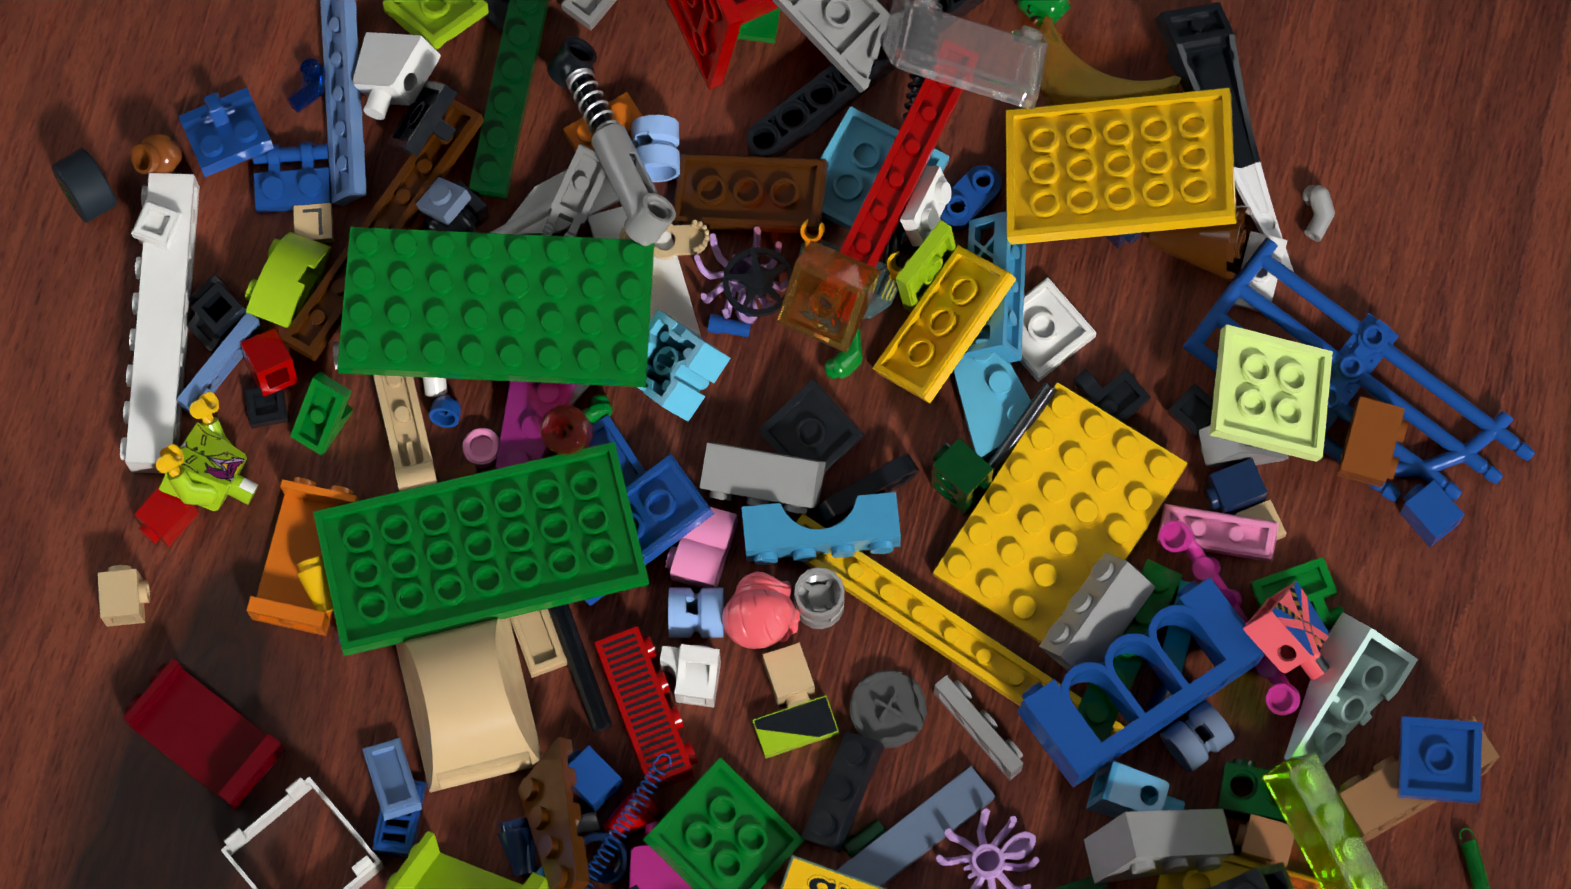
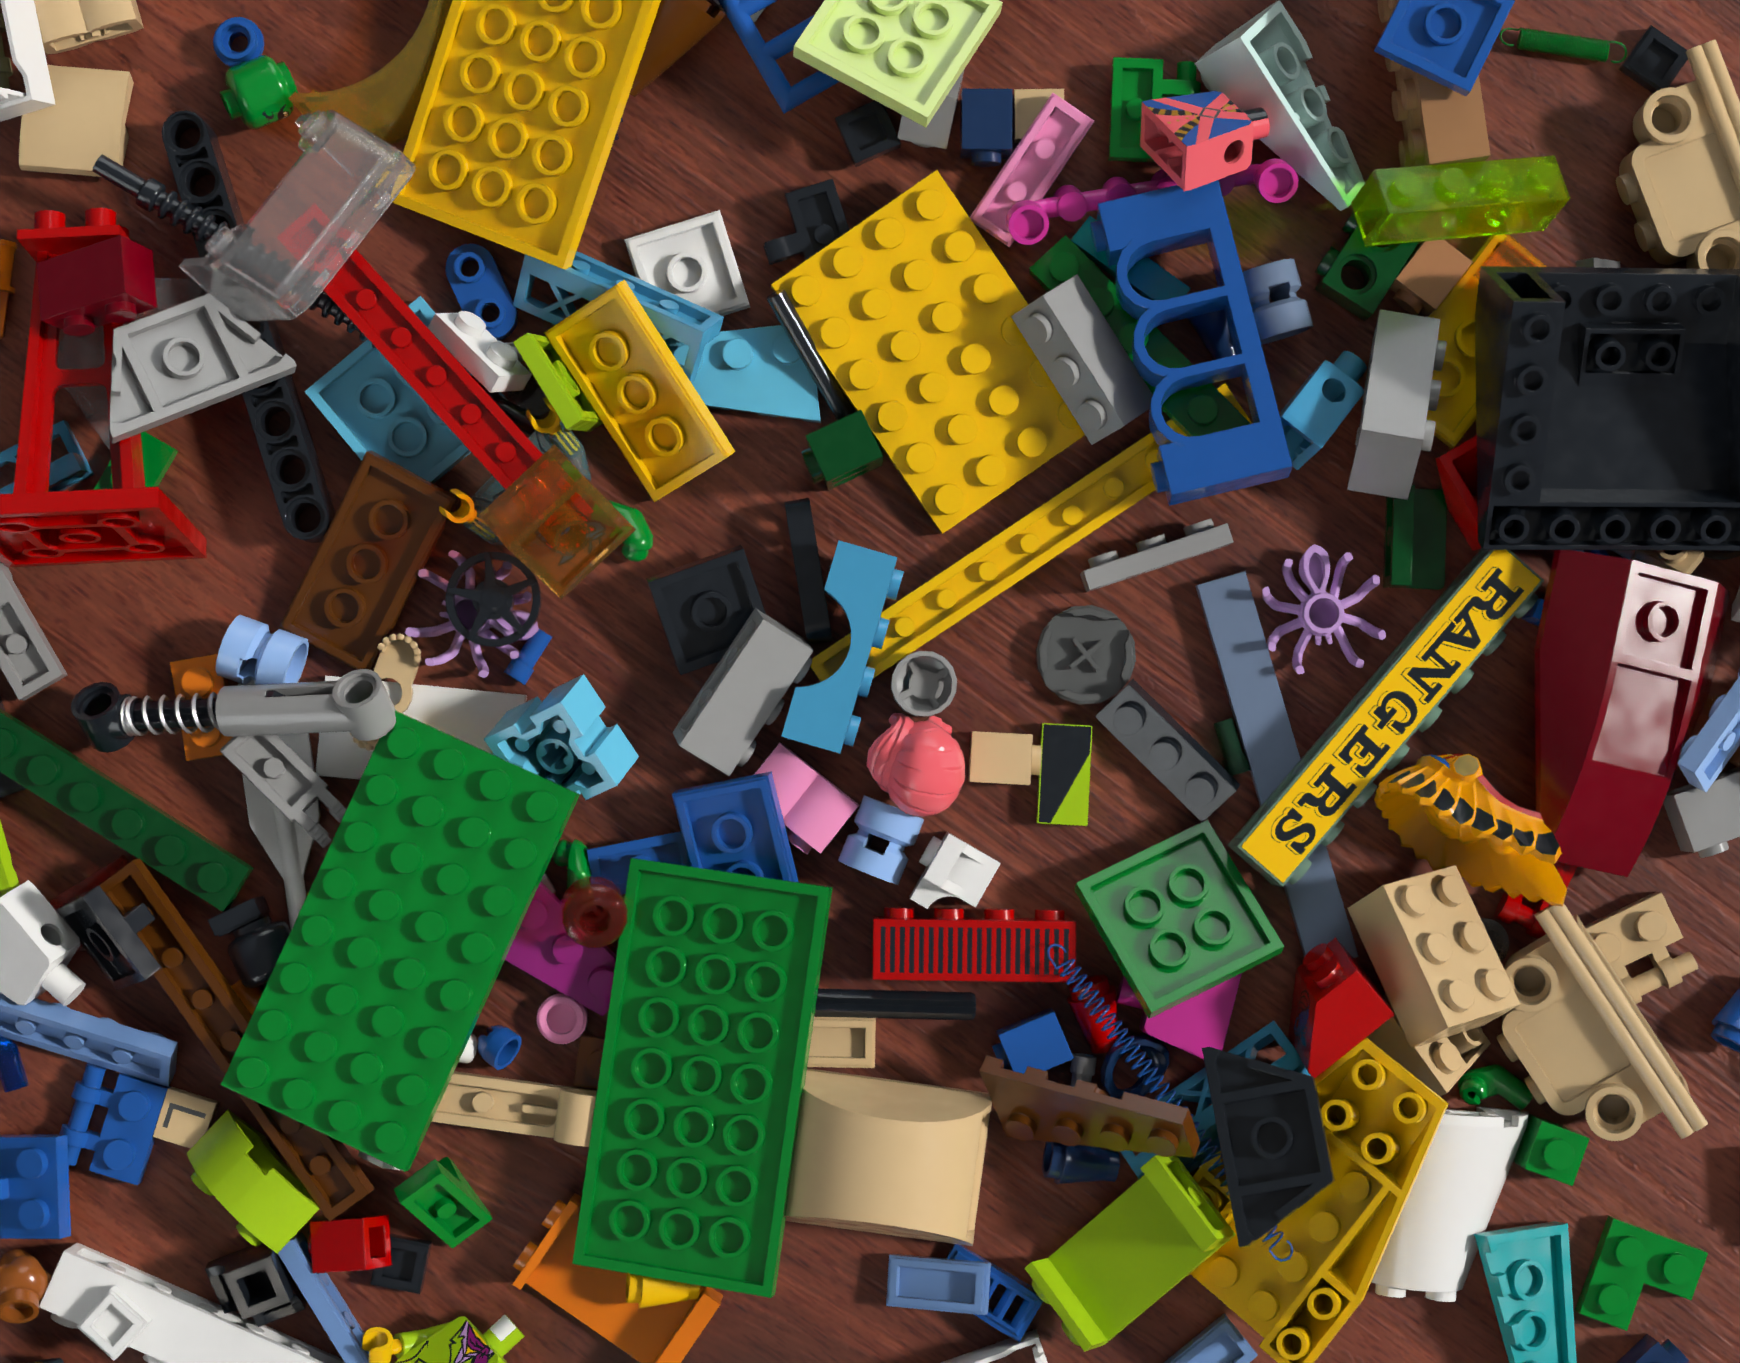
camera: 70 degrees left, 15 degrees up
sand blue plate [416,177,471,226] -> none

